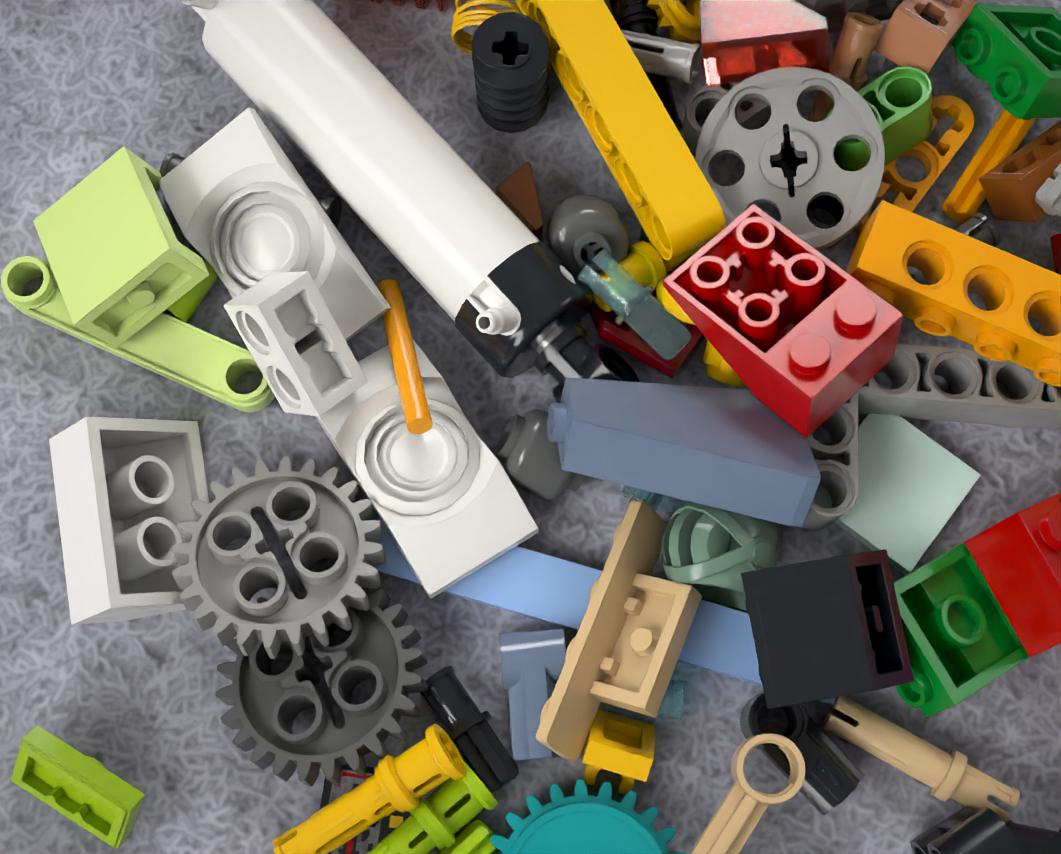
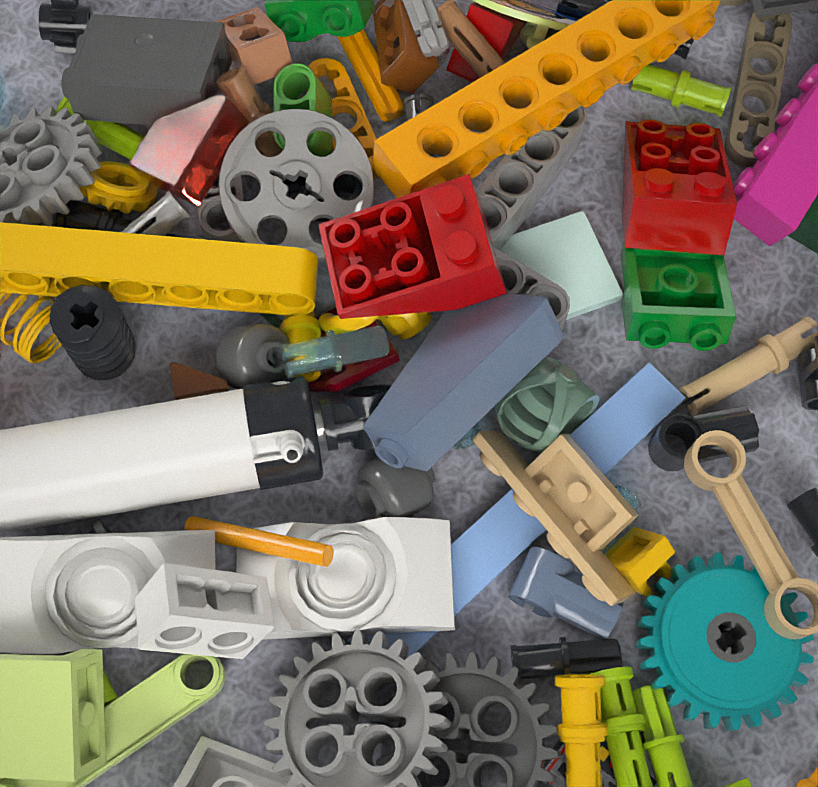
camera: 65 degrees left, 5 degrees down
black slope [741,549,914,709] -> none

